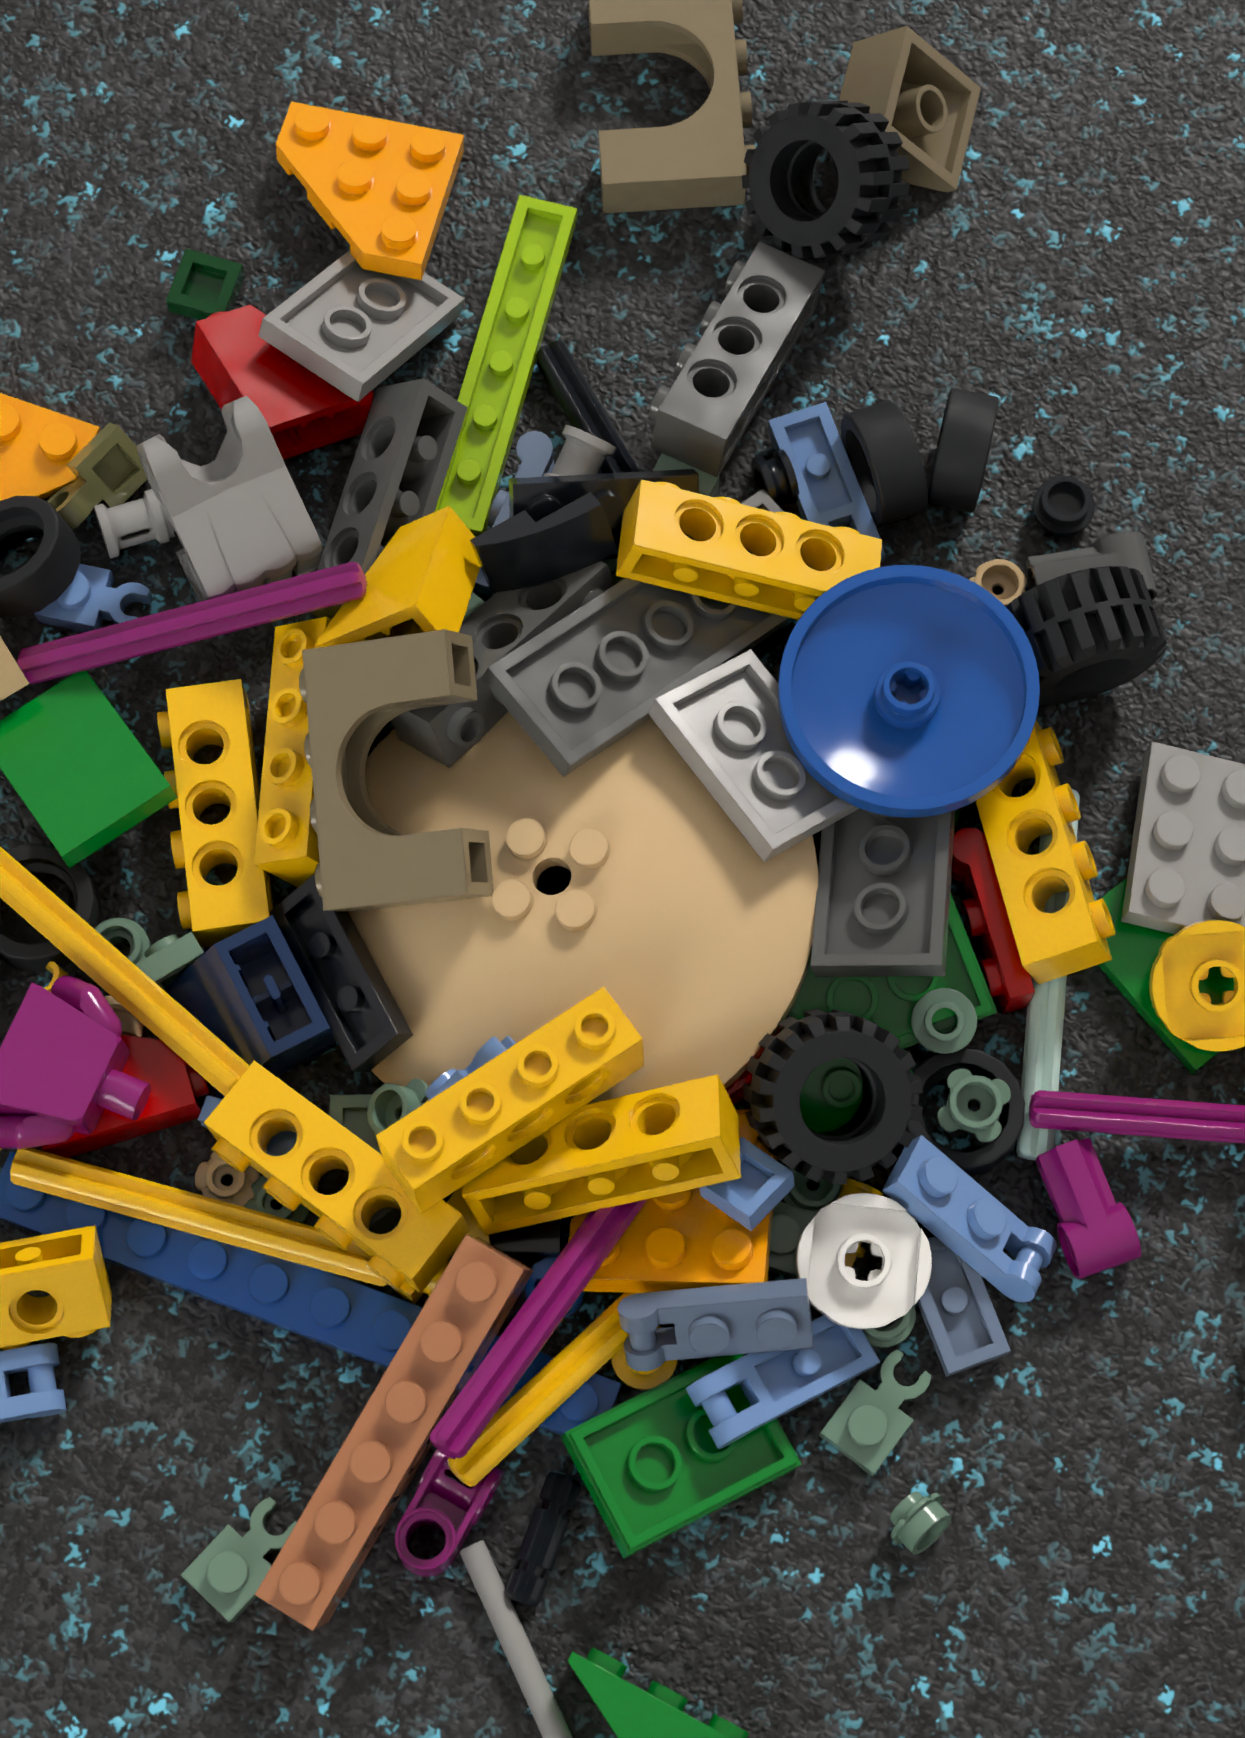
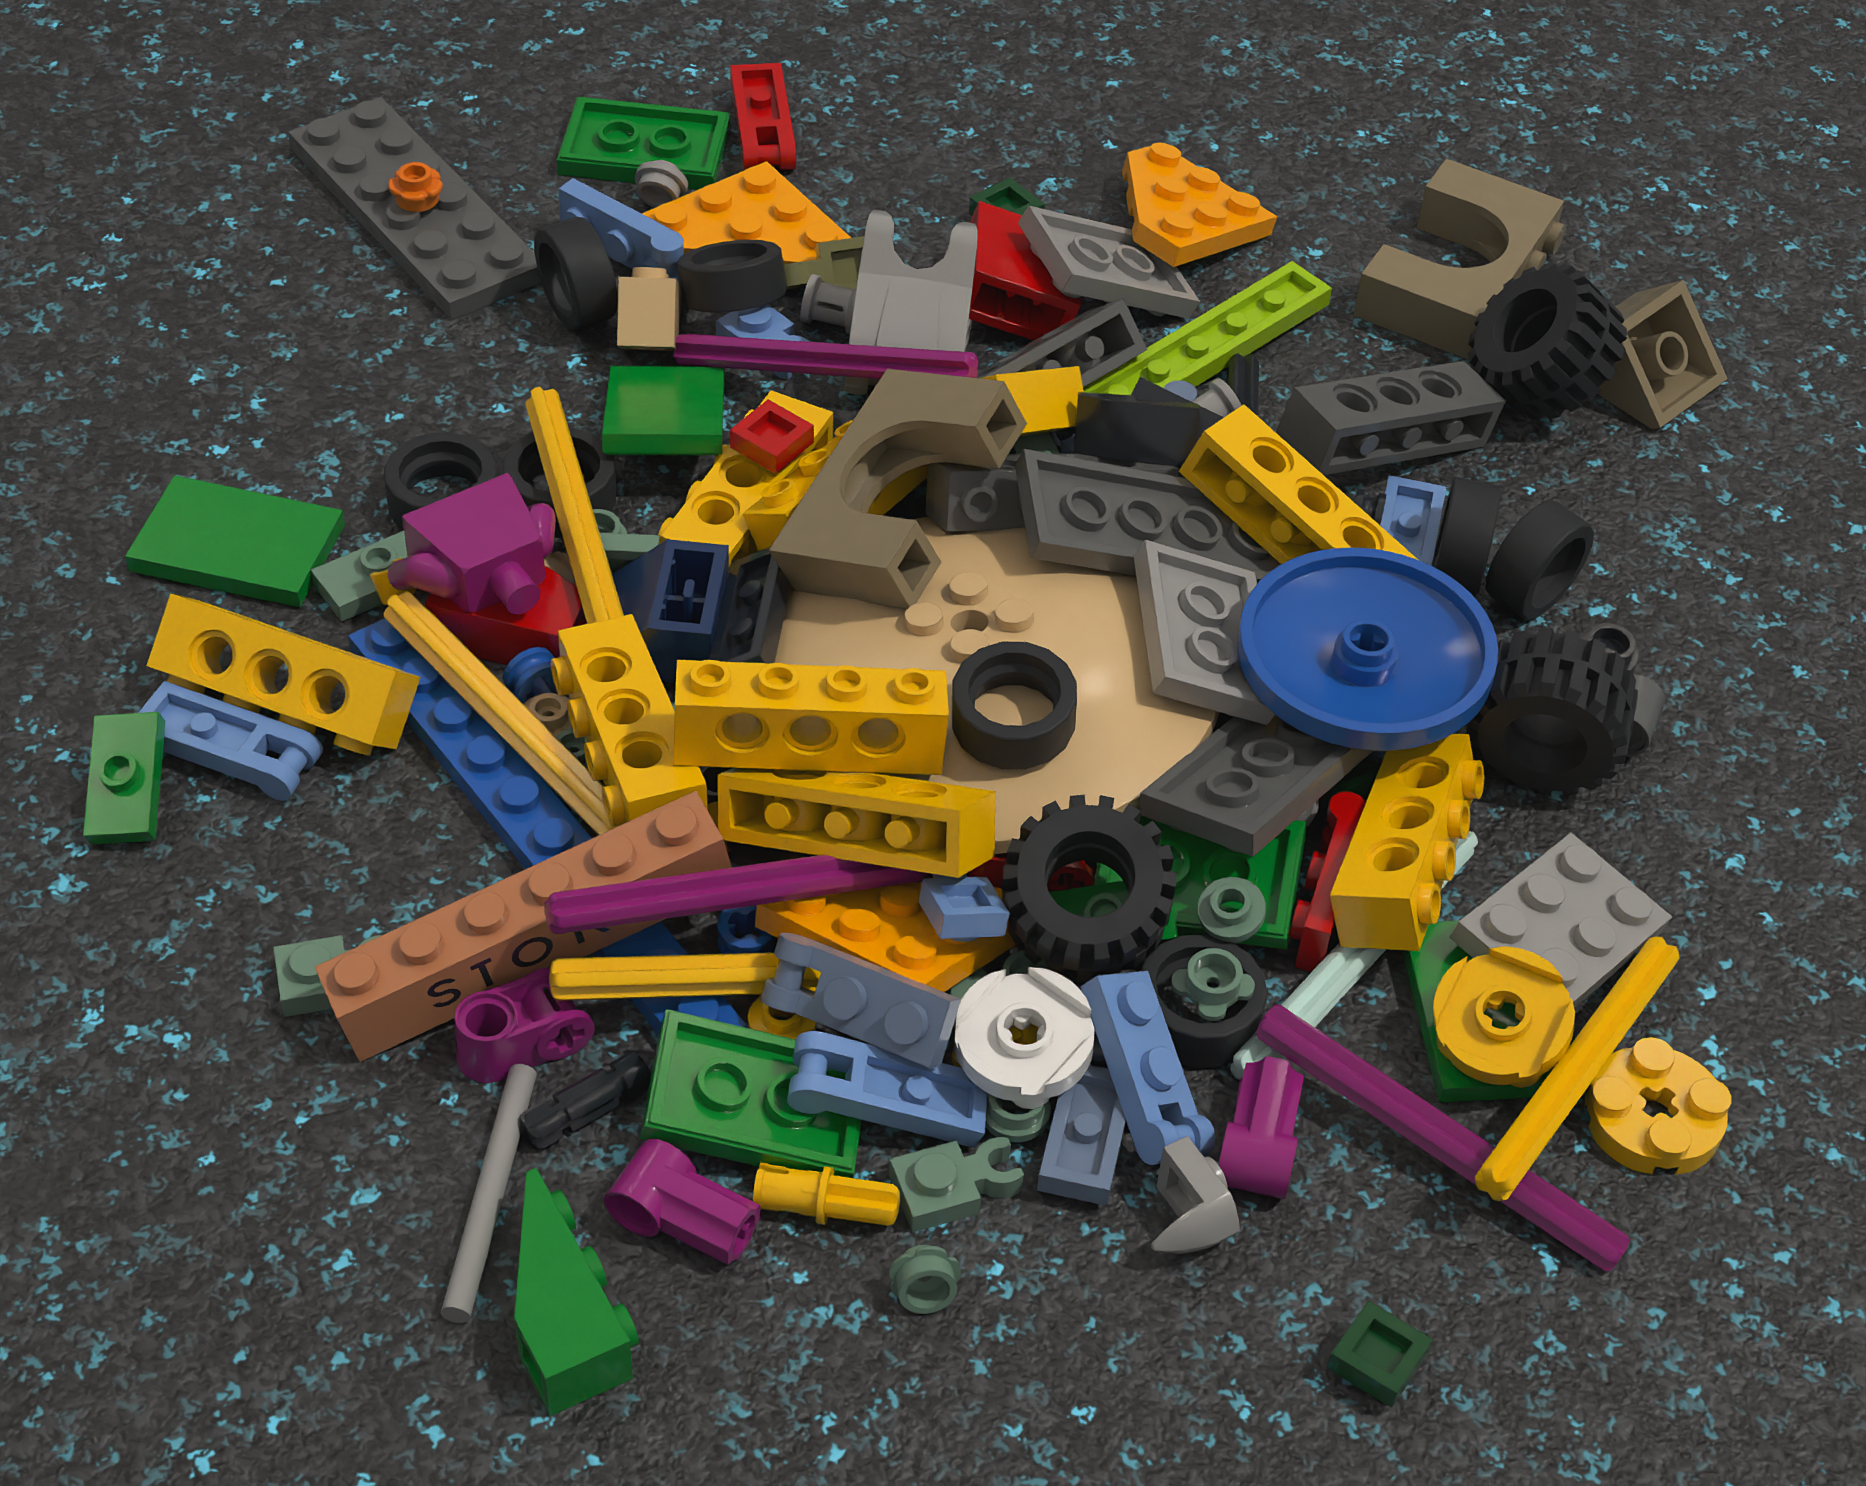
camera: 30 degrees right, 25 degrees down
none -> blue bush [503,647,558,704]
none -> magenta piece [603,1139,760,1265]
none -> red plate [730,399,814,474]
none -> yellow axle [753,1163,900,1226]
none -> black tyre [952,641,1077,770]
none -> light grey plate [1151,1136,1240,1254]

